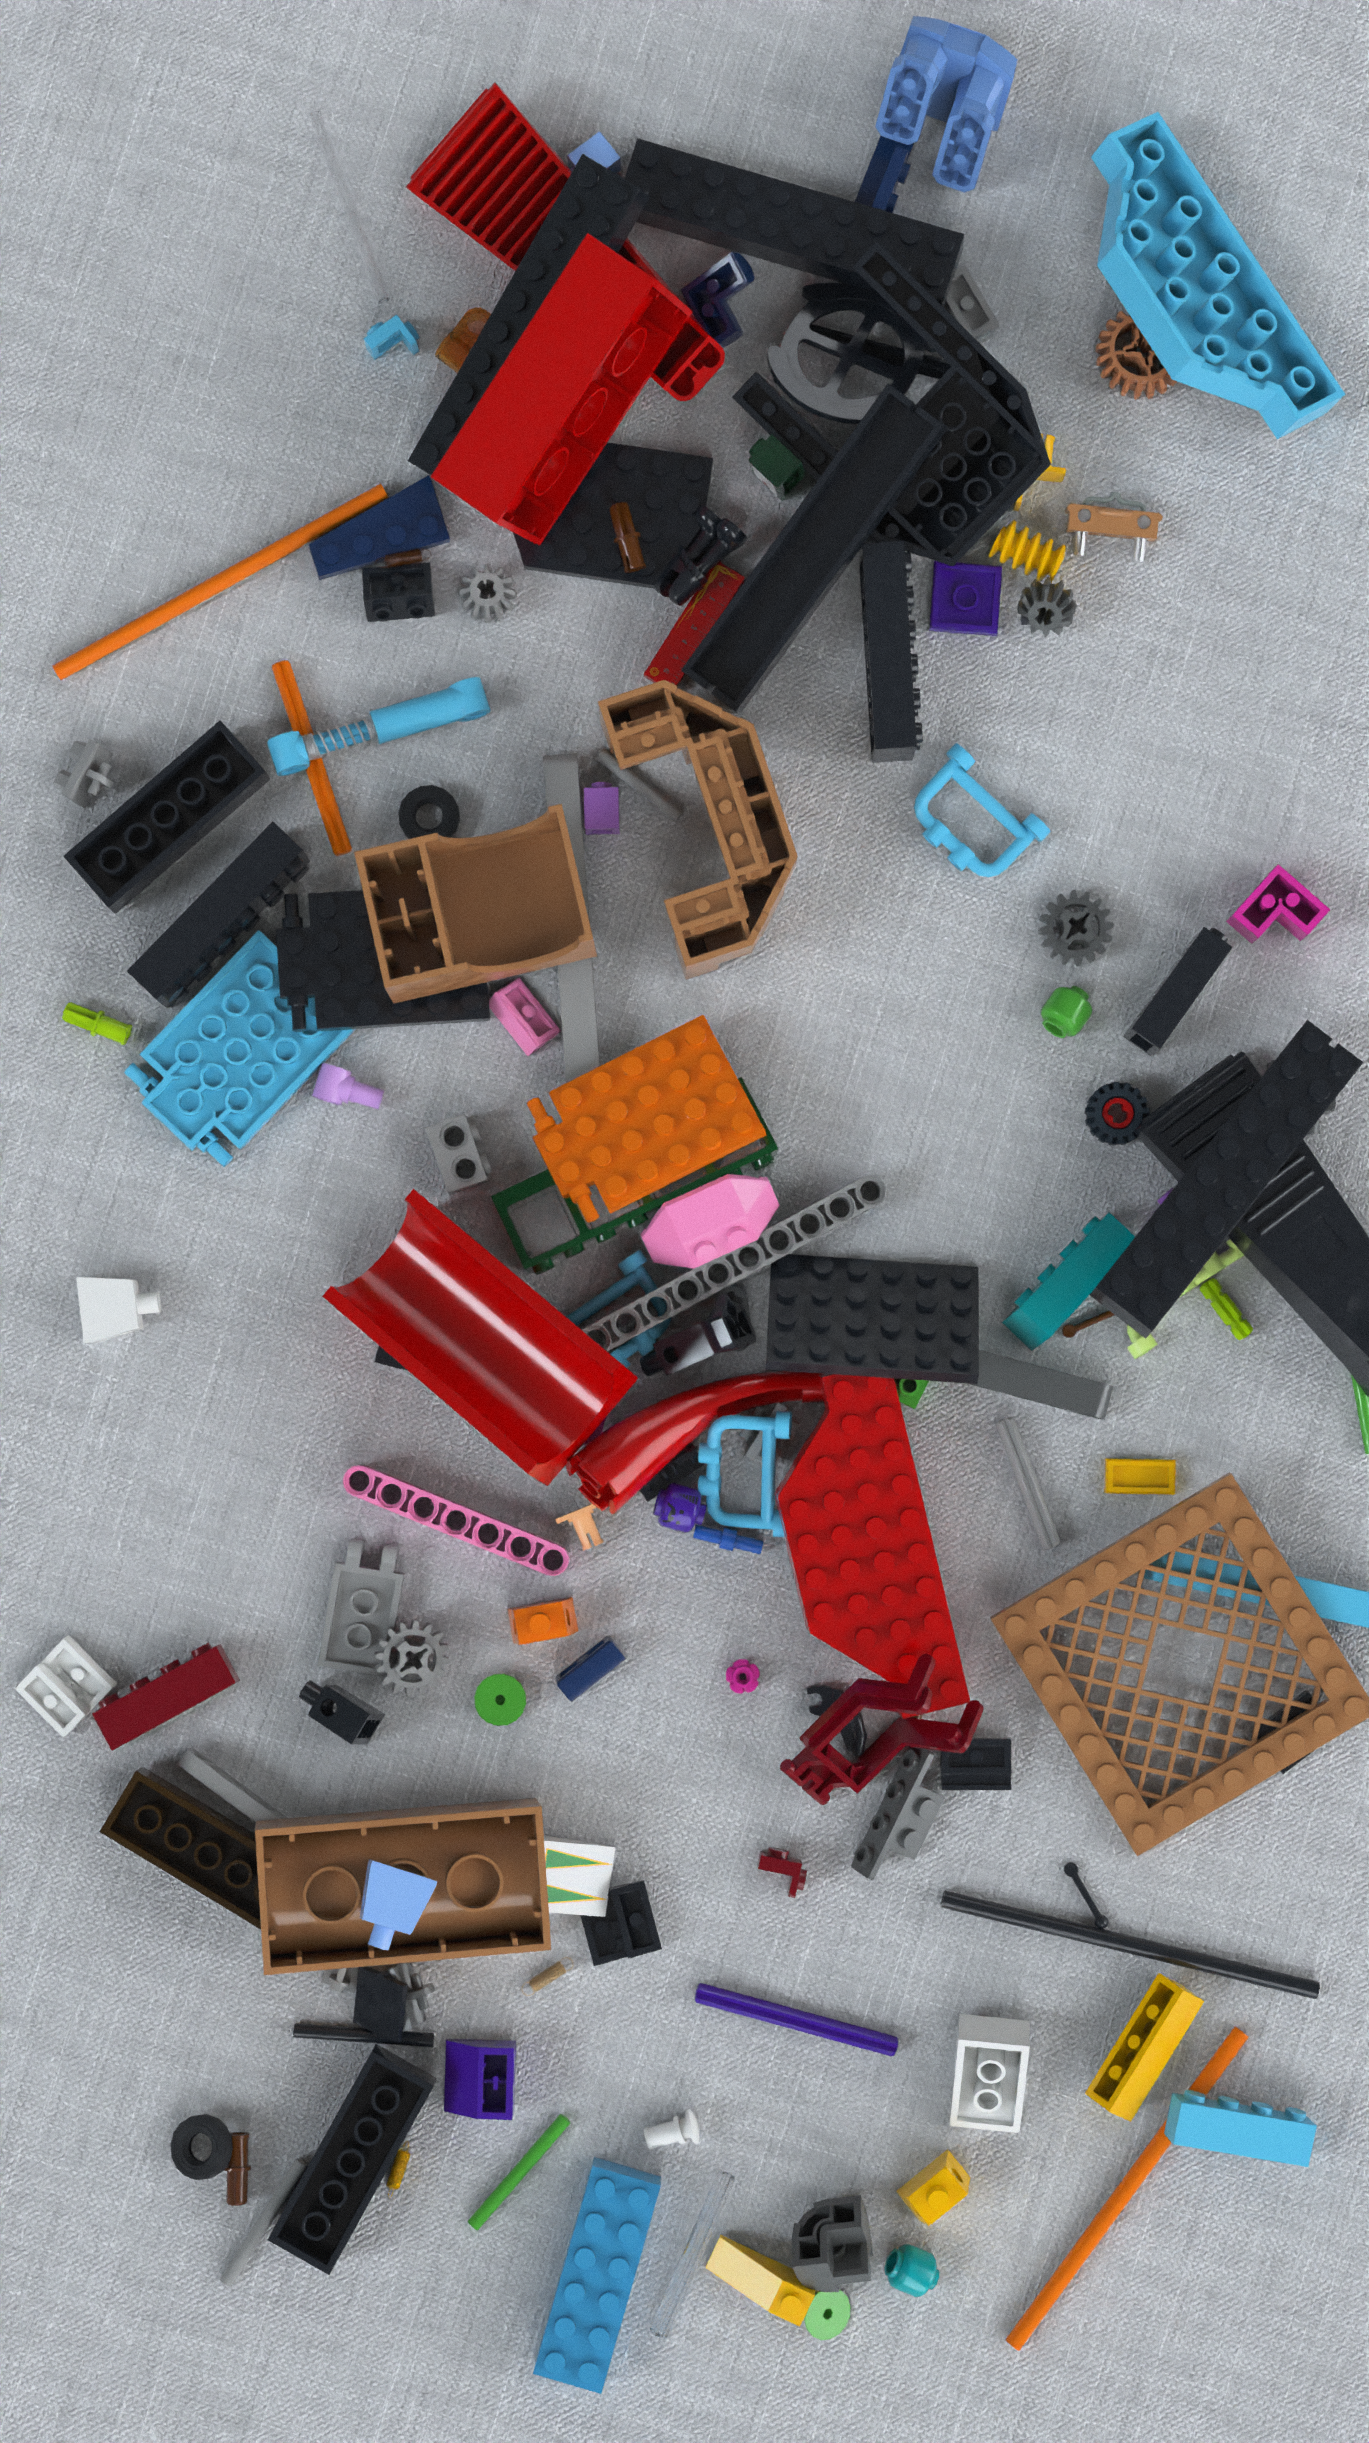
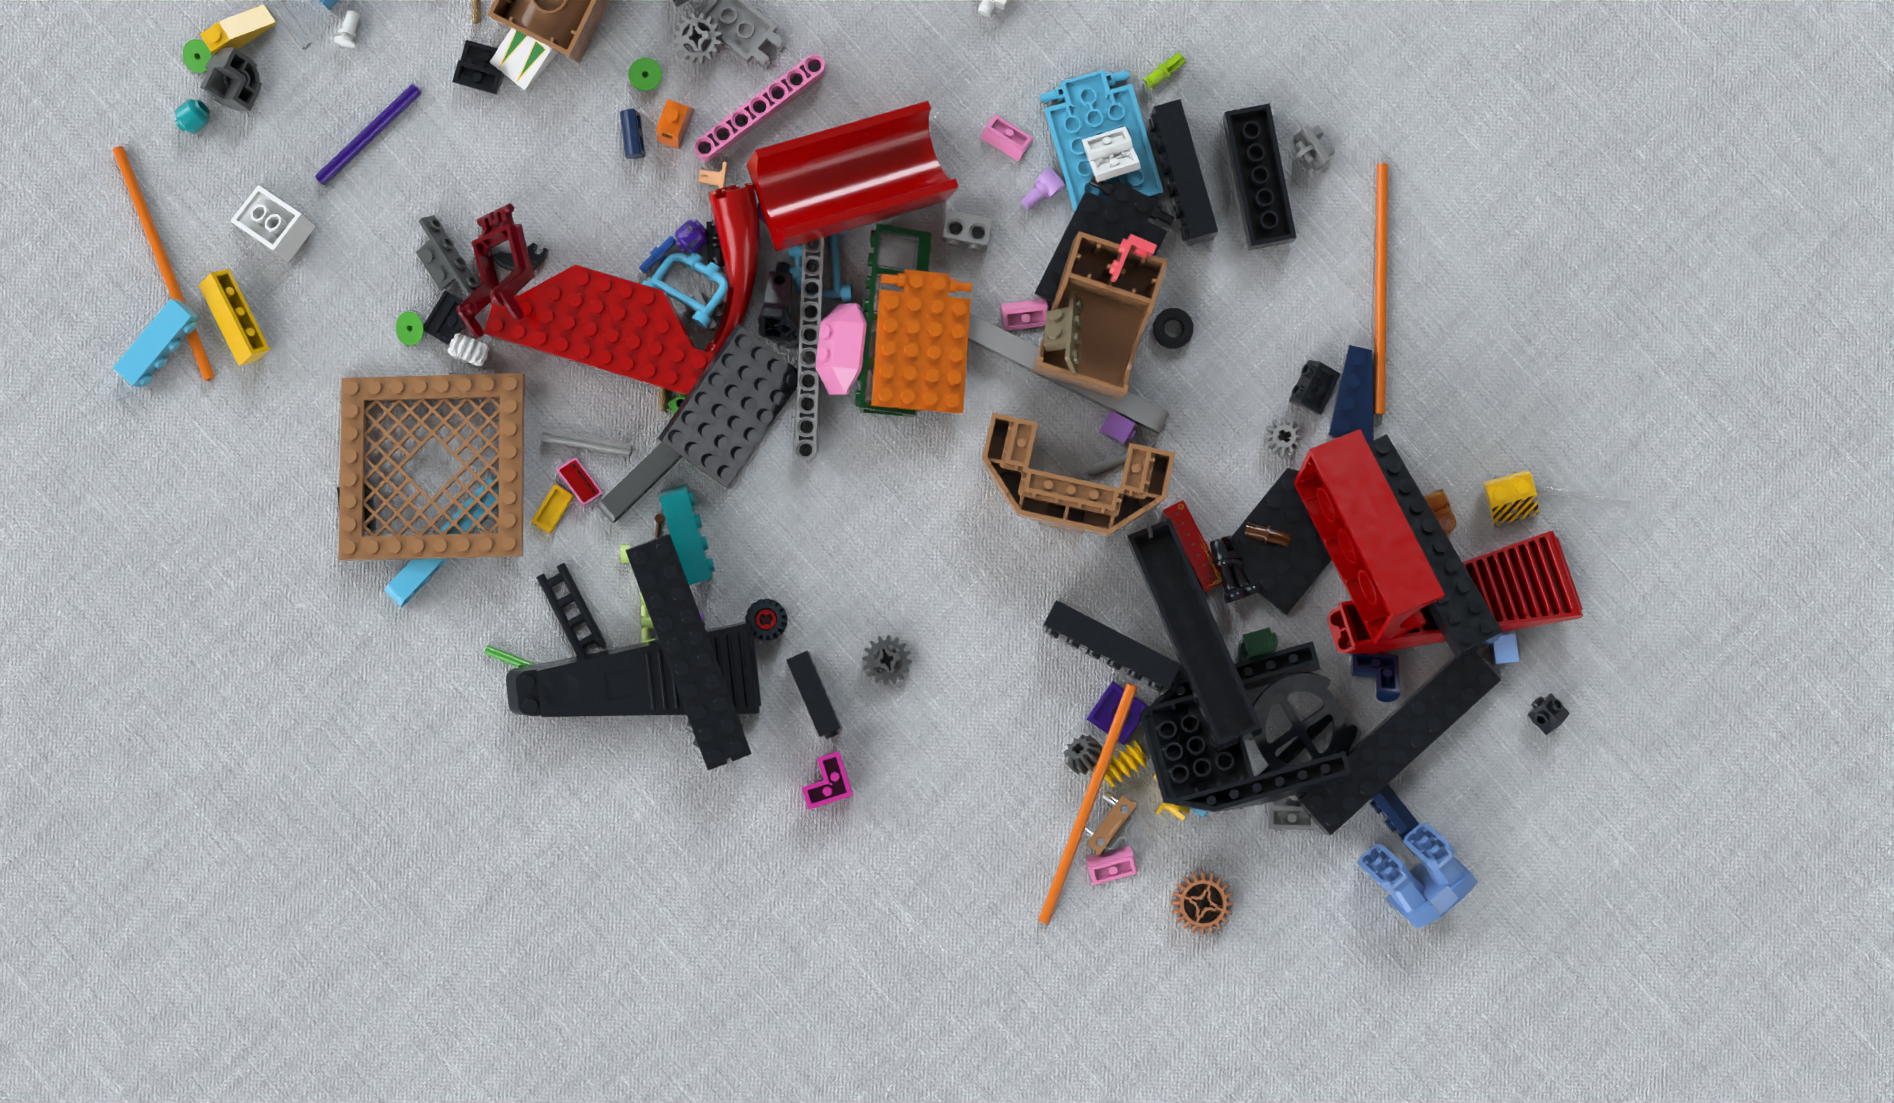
camera: 120 degrees right, 0 degrees up
medium azure piece [267,677,491,776] -> none
orange axle [272,660,352,856] -> none
medium azure bracket [364,315,420,360] -> none
reddish brown piece [375,548,431,568] -> none
dark pink plate [726,1659,760,1694] -> none
dark red bracket [757,1847,807,1898] -> none
yellow torso [896,2149,970,2226] -> none
medium azure bar [914,743,1051,877] -> none
black piece [941,1890,1320,1999] -> none
bright green head [1041,986,1092,1038] -> none
black hinge [1064,1862,1108,1929] -> none
medium azure brick [1091,112,1345,439] -> none
lime axle [1200,1278,1253,1340] -> none
none -> bright green piece [396,312,424,345]
none -> white gear [448,333,489,366]
none -> black bar [536,563,607,656]
none -> red slope [556,457,604,507]
none -> tan piece [658,388,668,418]
none -> bright pink slope [981,114,1033,161]
none -> orange piece [1038,683,1138,924]
none -> dark tan bracket [1044,290,1084,373]
none -> white slope [1082,127,1141,182]
none -> bright pink slope [1086,846,1138,885]
none -> coral bracket [1109,234,1157,282]
none -> yellow slope [1482,470,1539,527]
none -> black brick [1527,693,1570,735]

